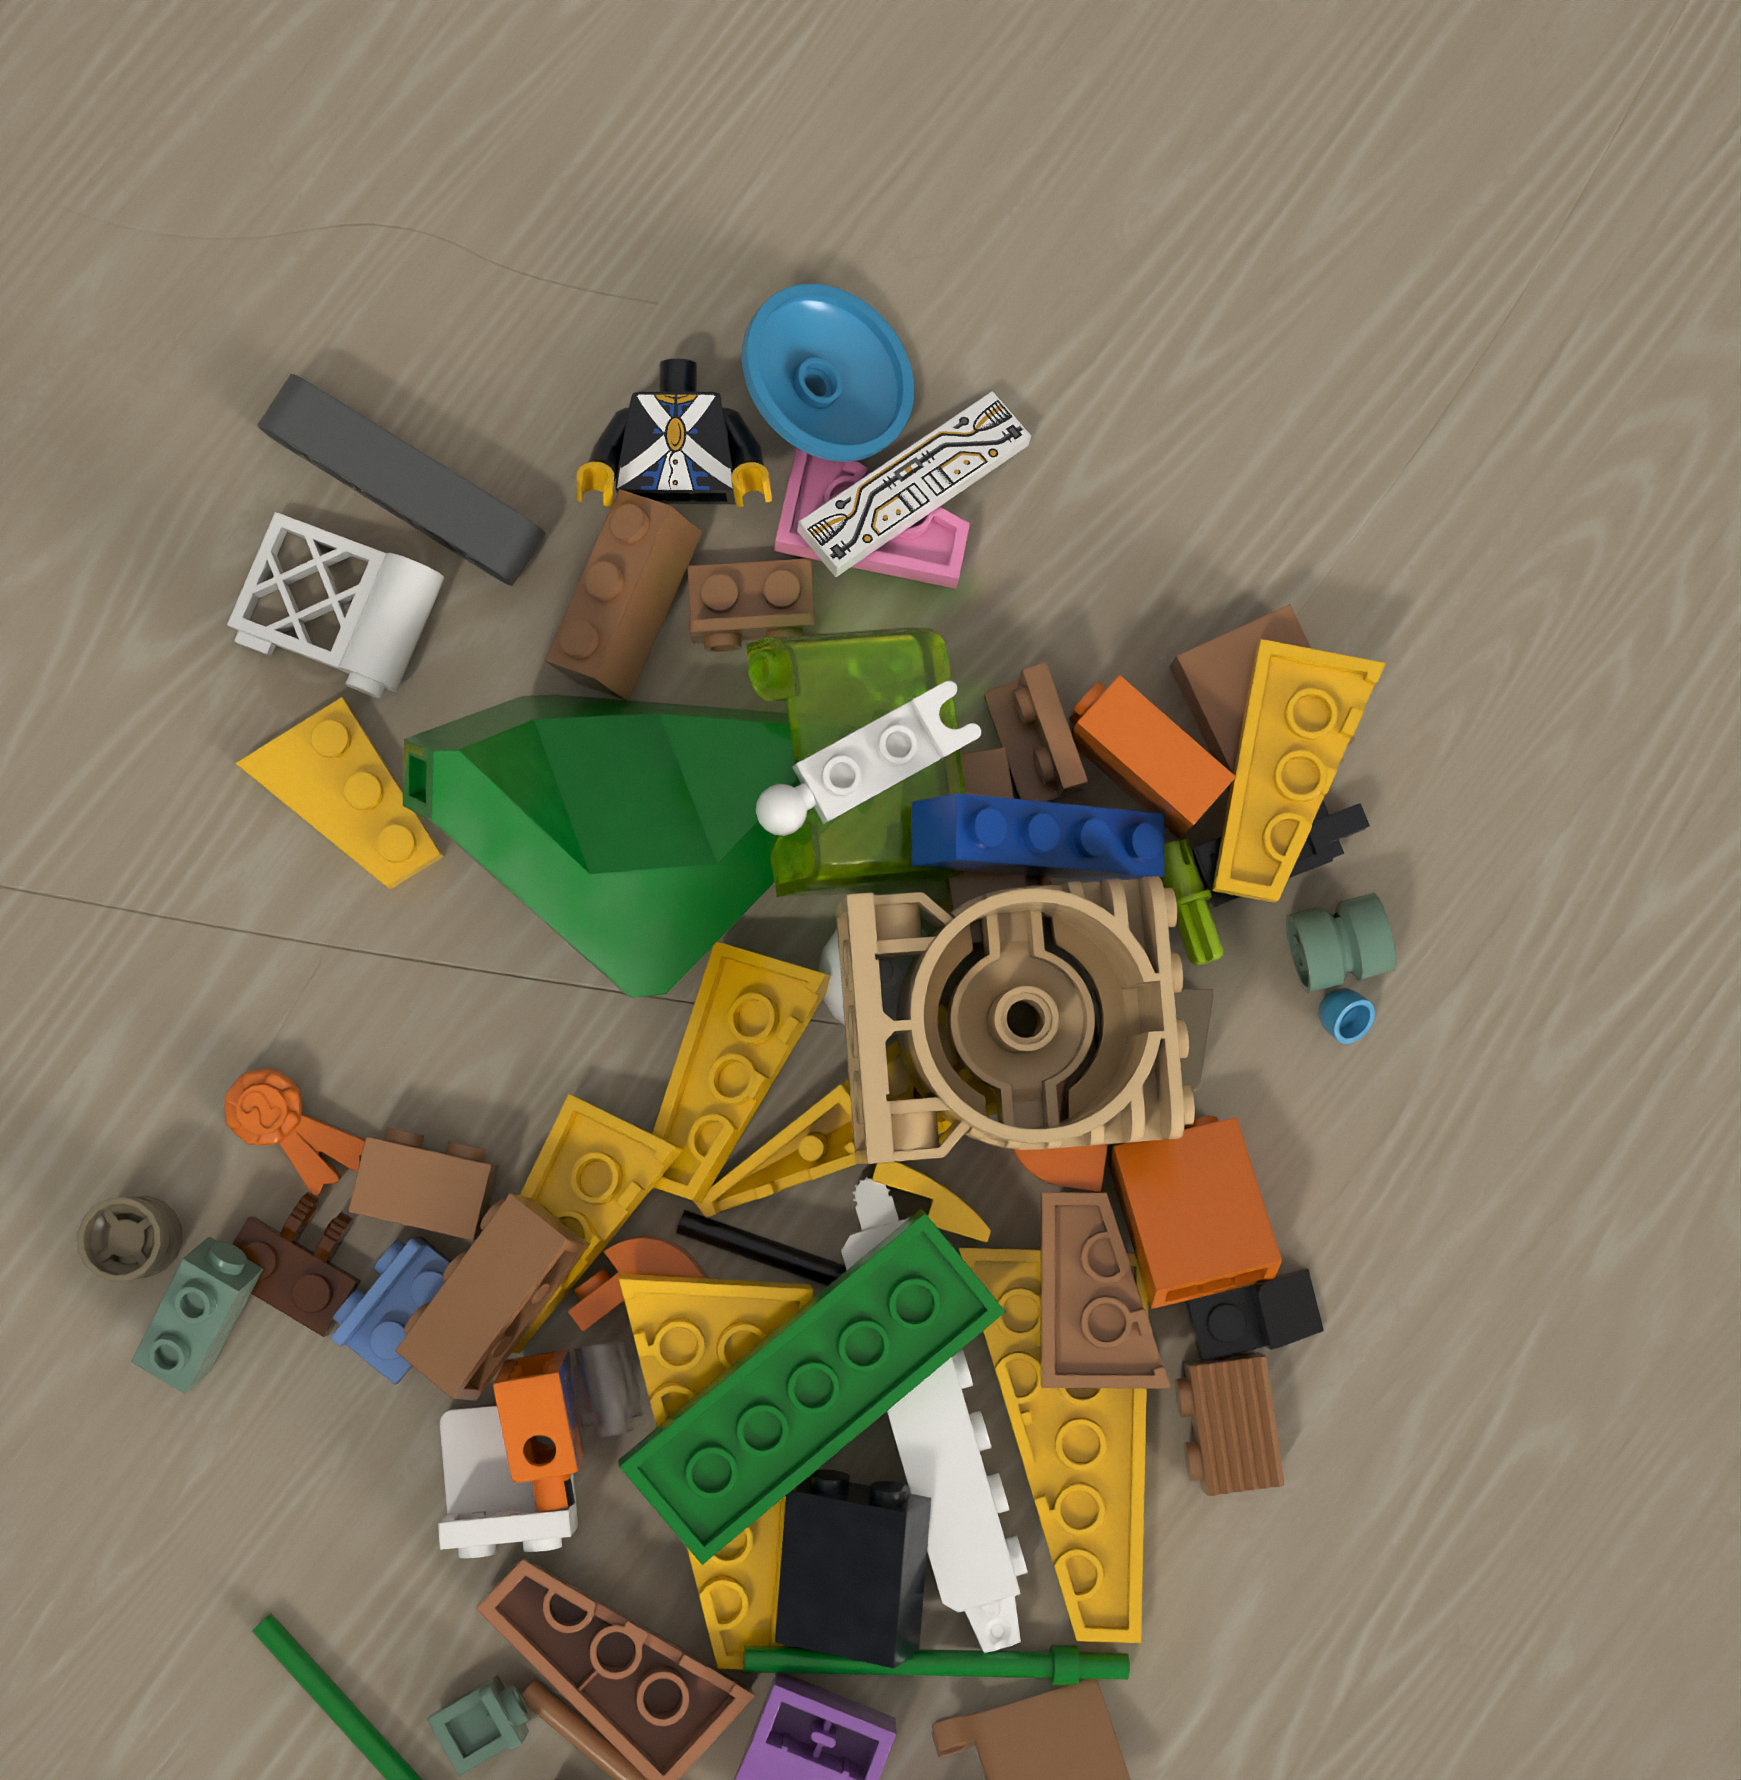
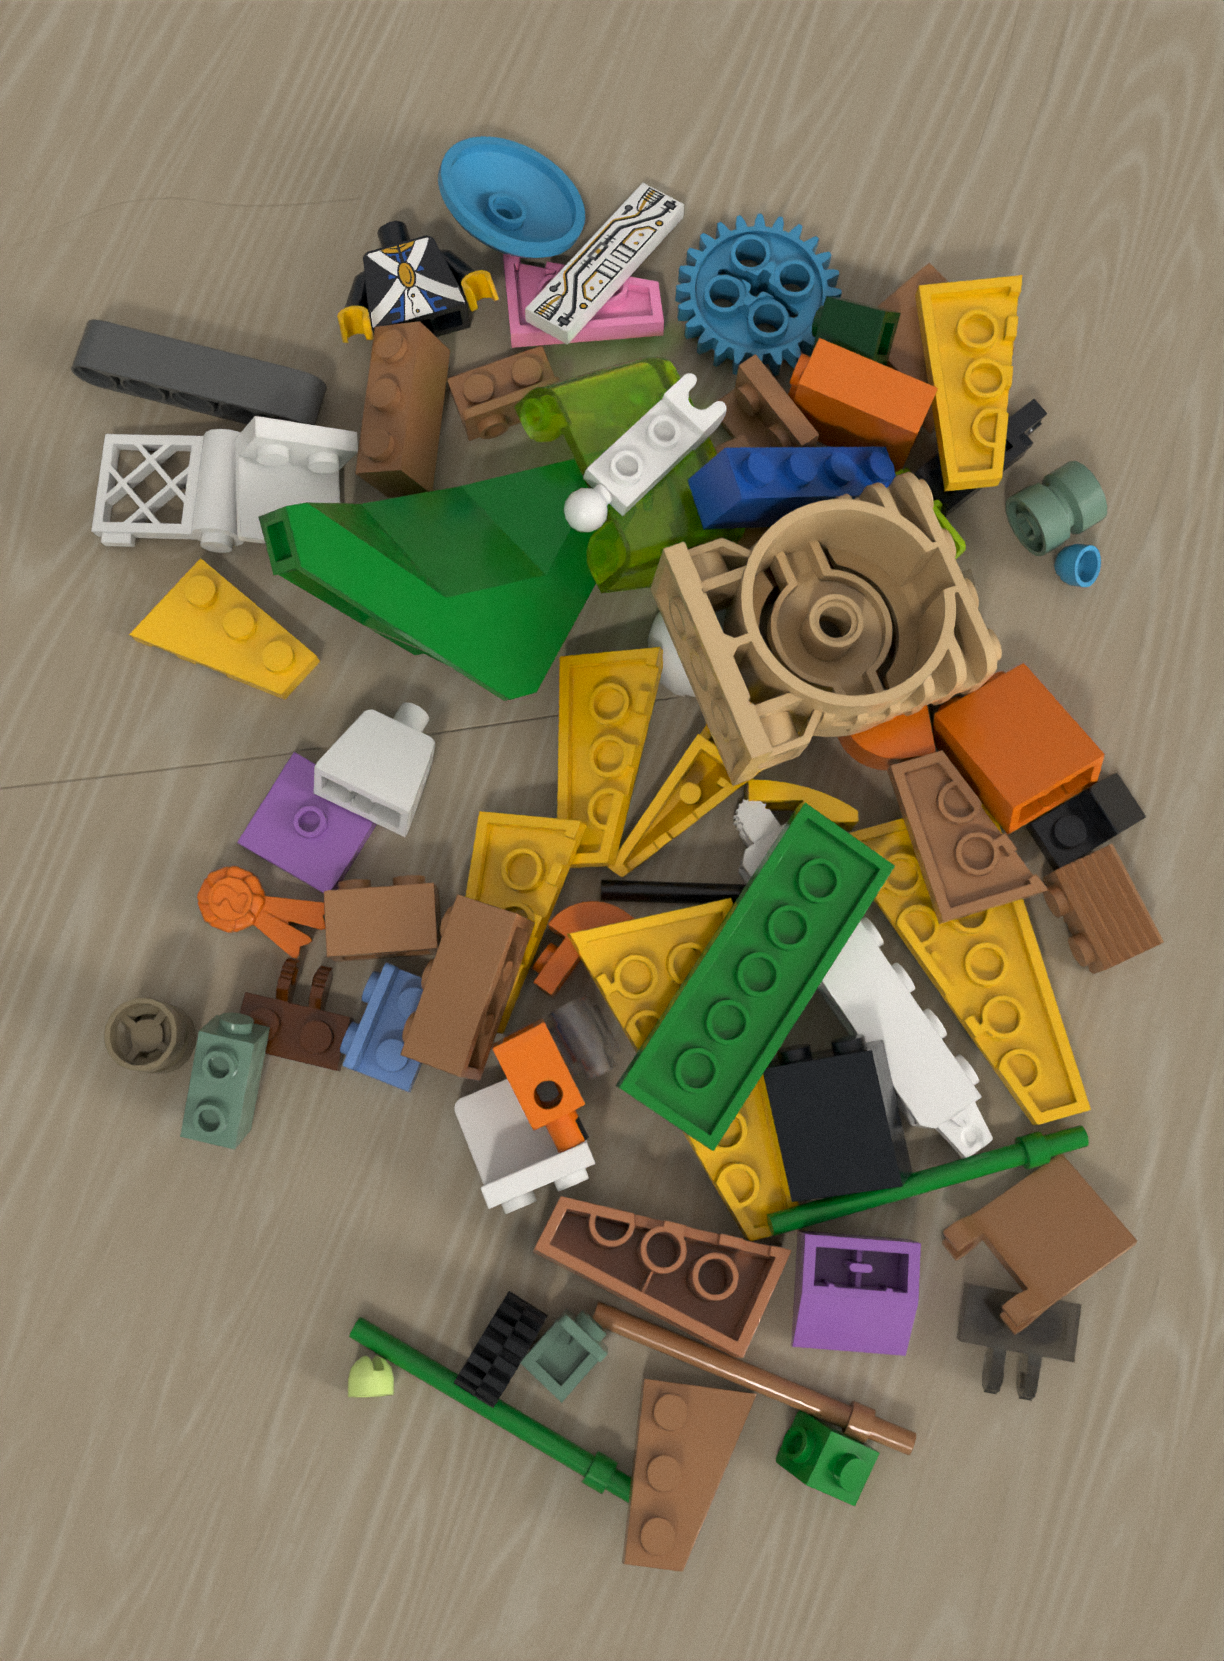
camera: 15 degrees left, 5 degrees down
none -> white bracket [235,416,358,544]
none -> medium lavender plate [237,752,377,894]
none -> white torso [314,702,436,837]
none -> yellowish green hinge [348,1355,394,1397]
none -> black tyre [454,1291,548,1408]
none -> dark azure gear [675,214,842,376]
none -> dark green brick [812,296,901,366]

